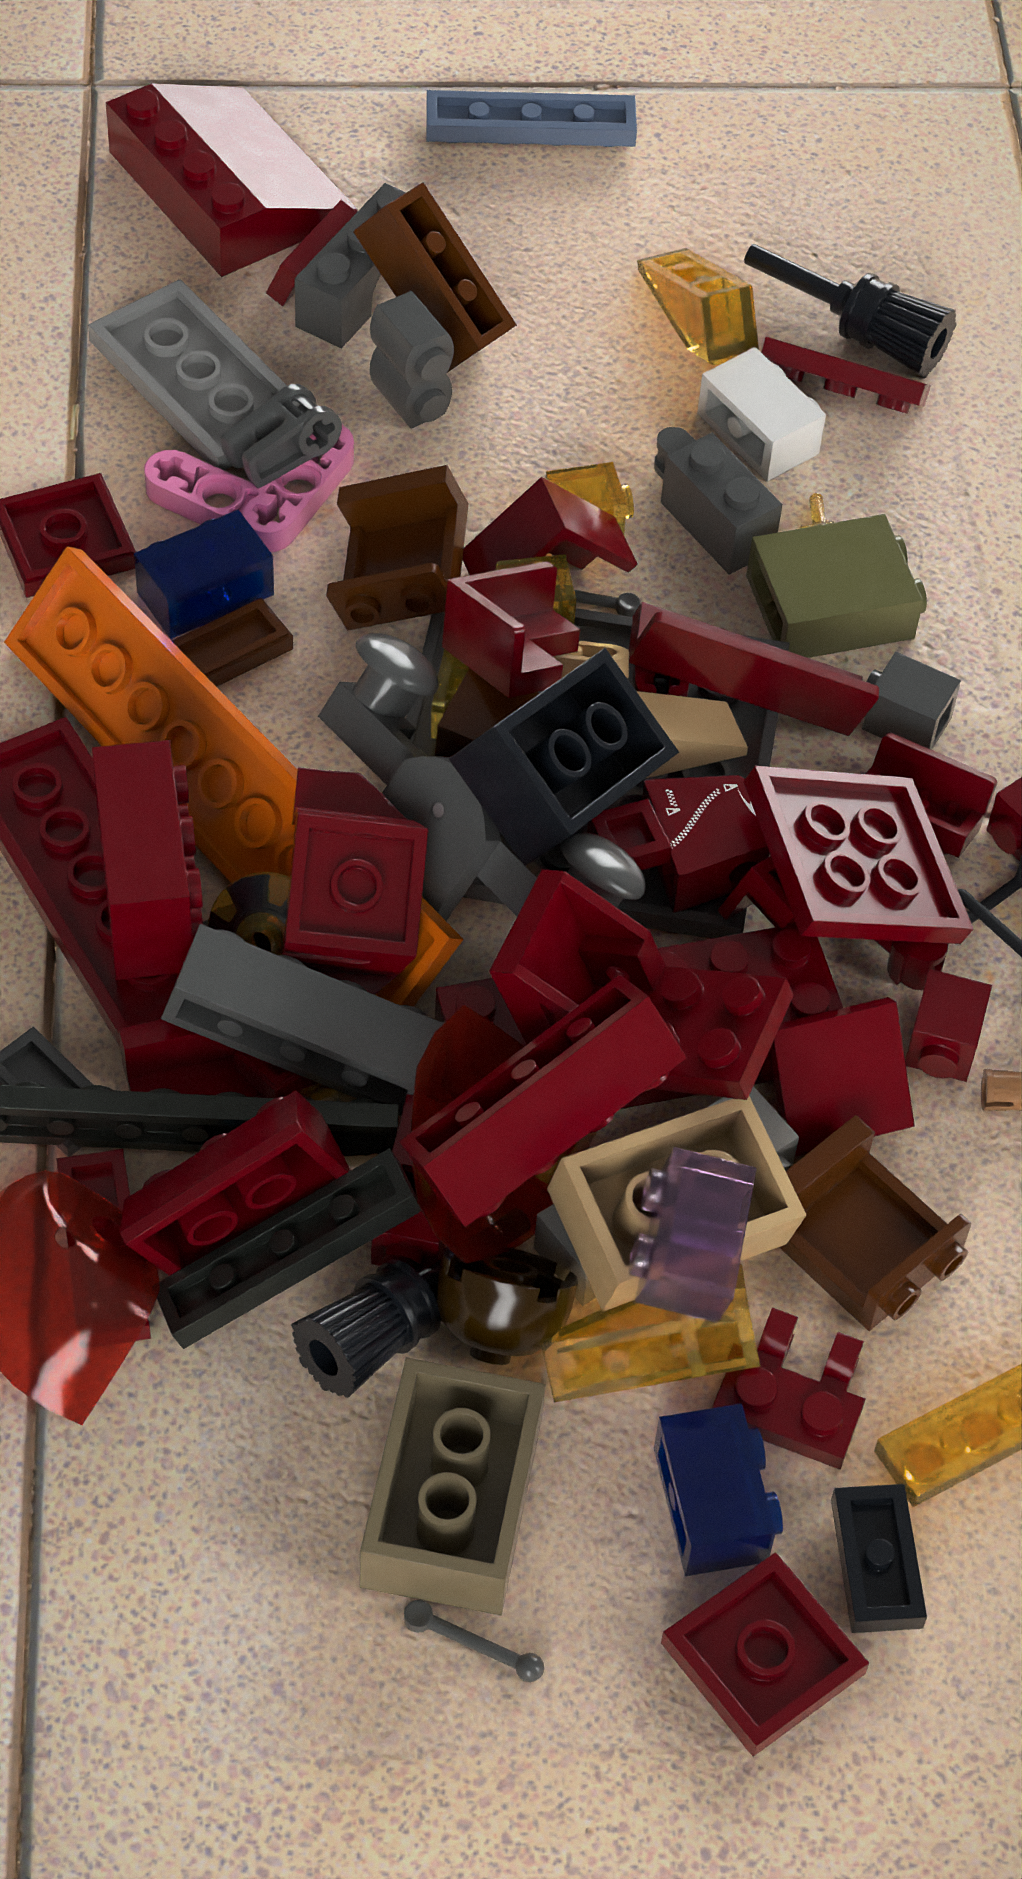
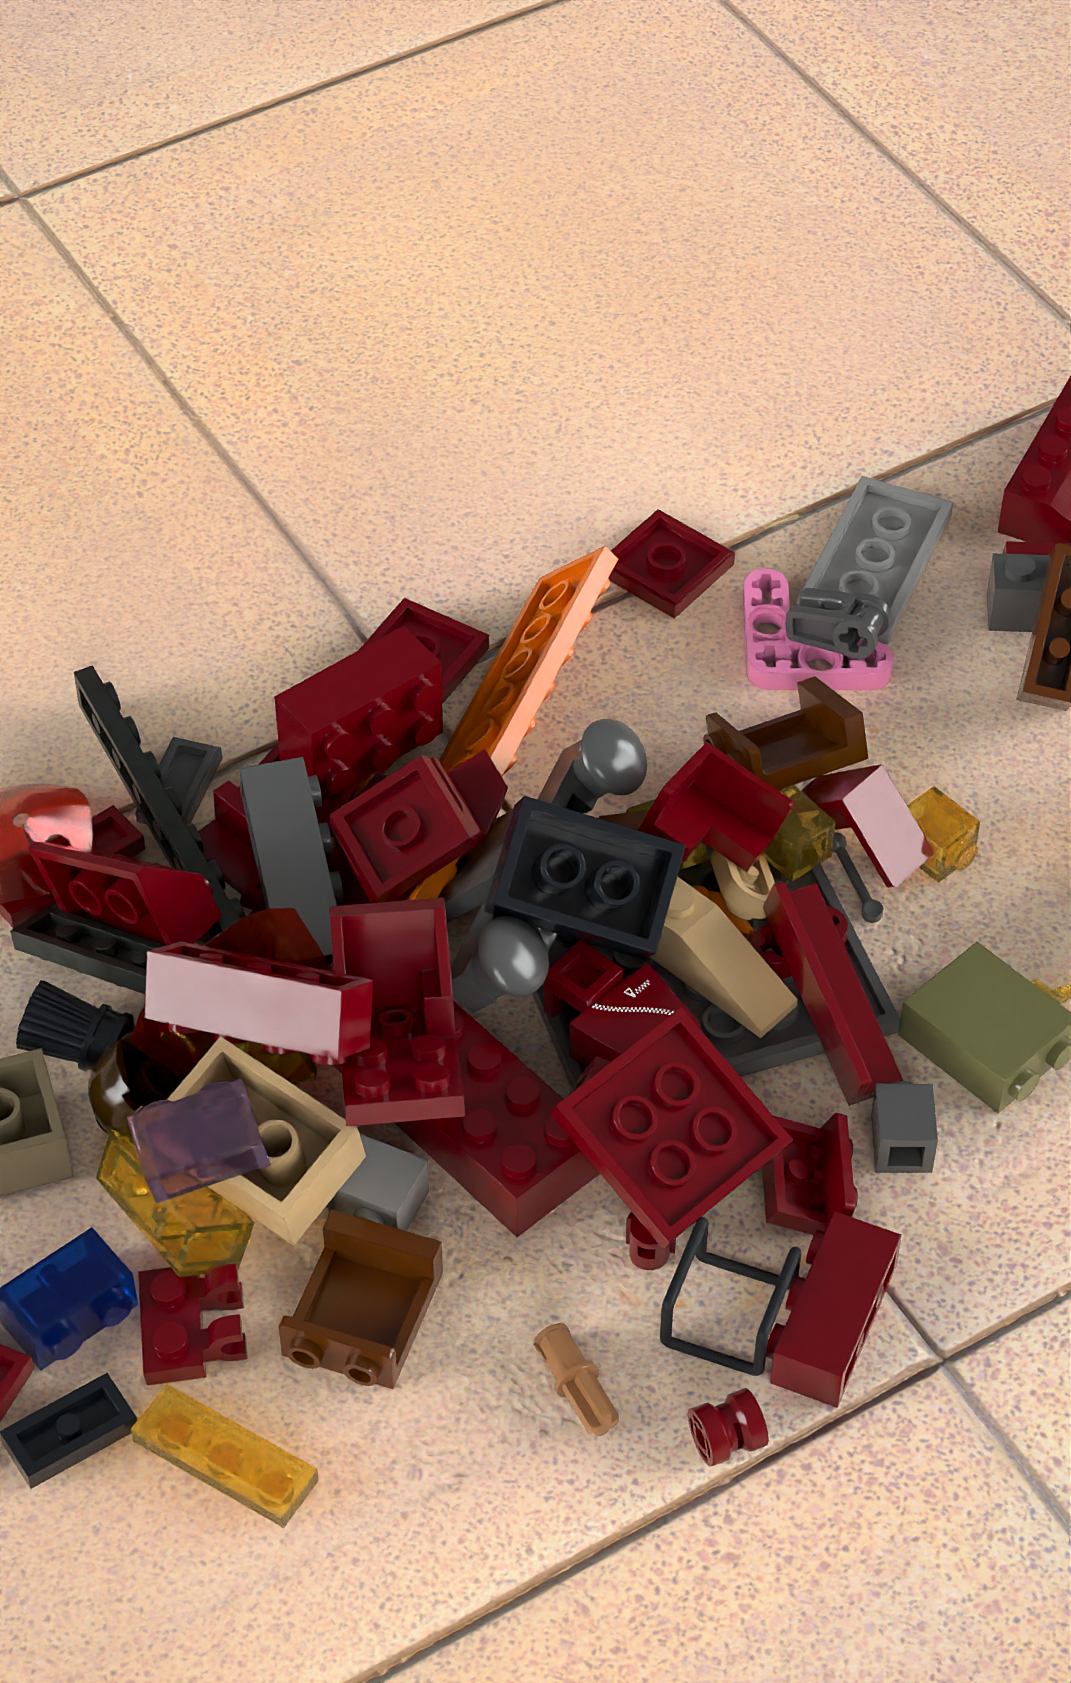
camera: 65 degrees right, 5 degrees down
clear blue brick [134,509,274,639] -> none
reddish brown tile [172,598,293,687] -> none
dark grey brick [369,291,454,428] -> none
dark grey brick [654,427,783,575] -> none
dark red tile [769,997,915,1156] -> none
dark red brick [905,969,992,1082] -> none

